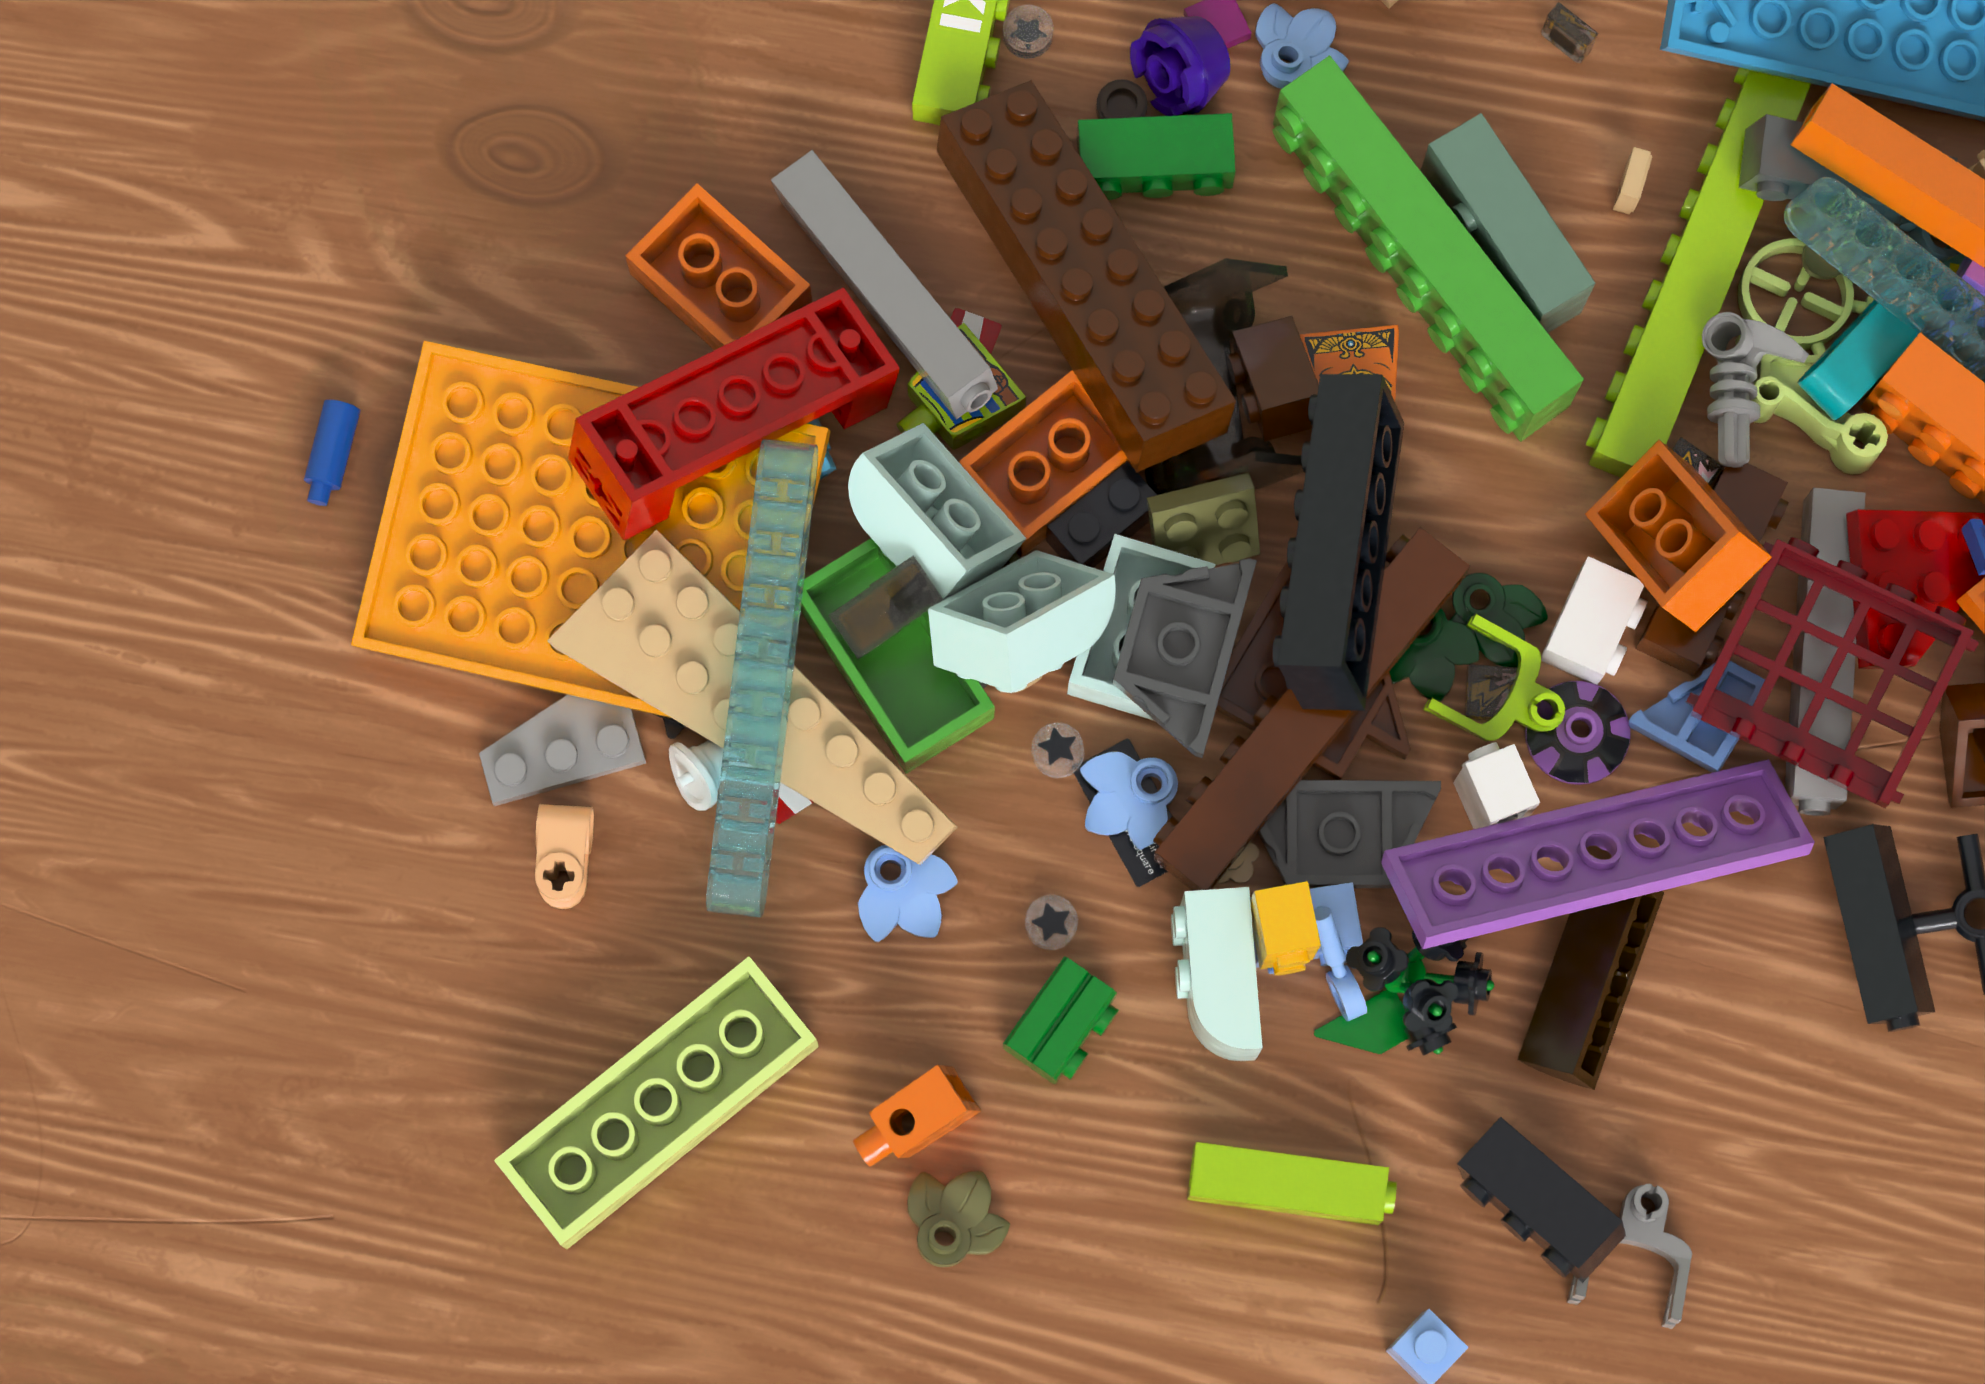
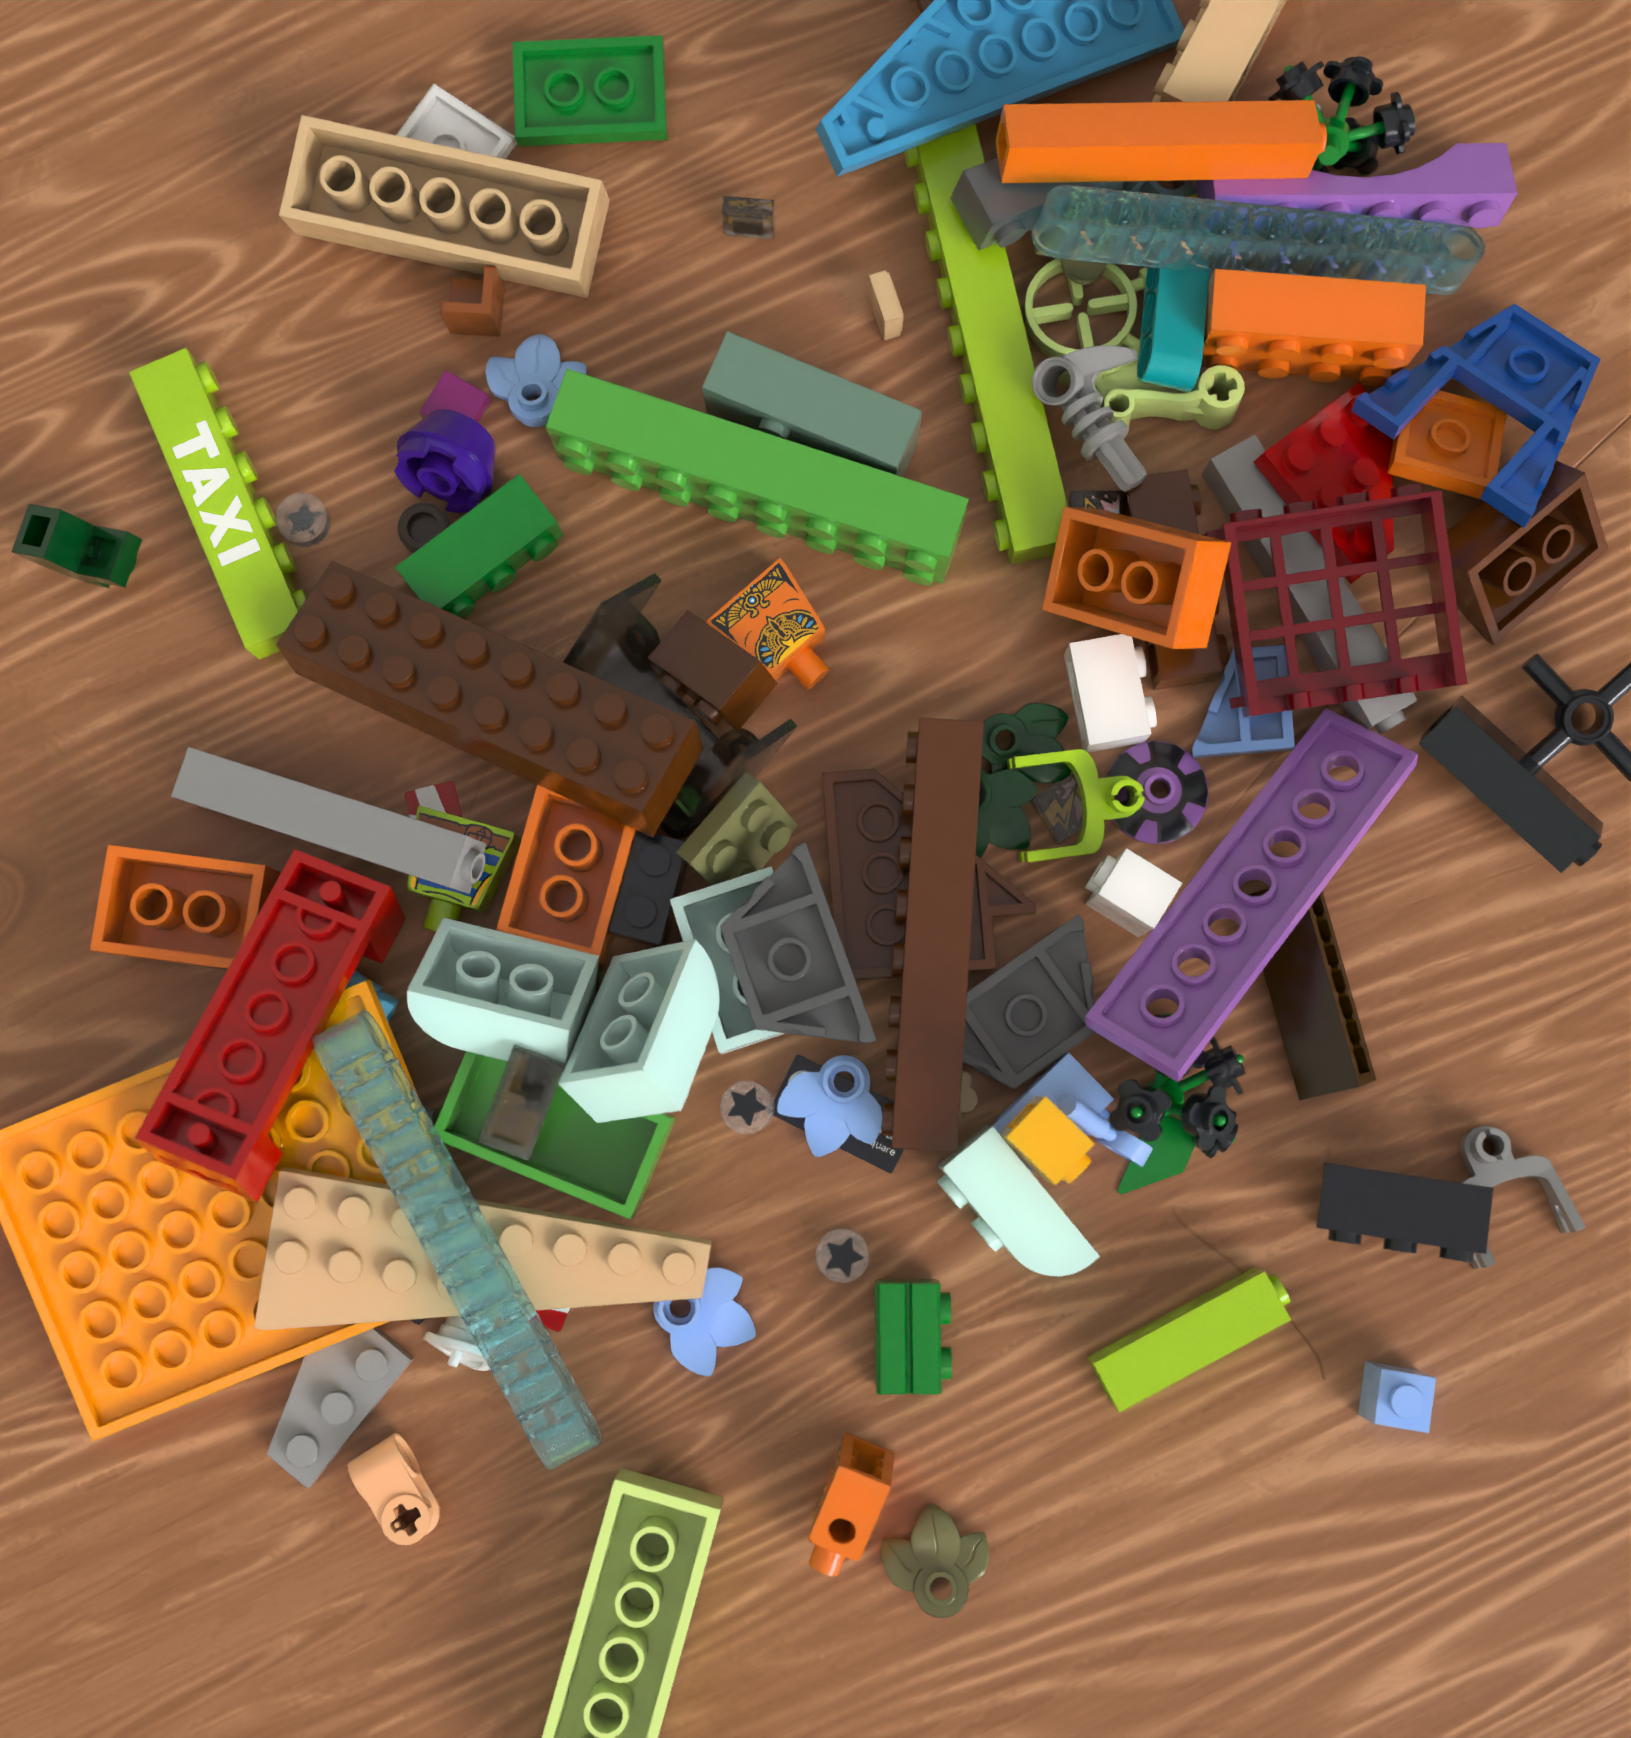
camera: 30 degrees left, 5 degrees up
black brick [1273,374,1405,711] -> none

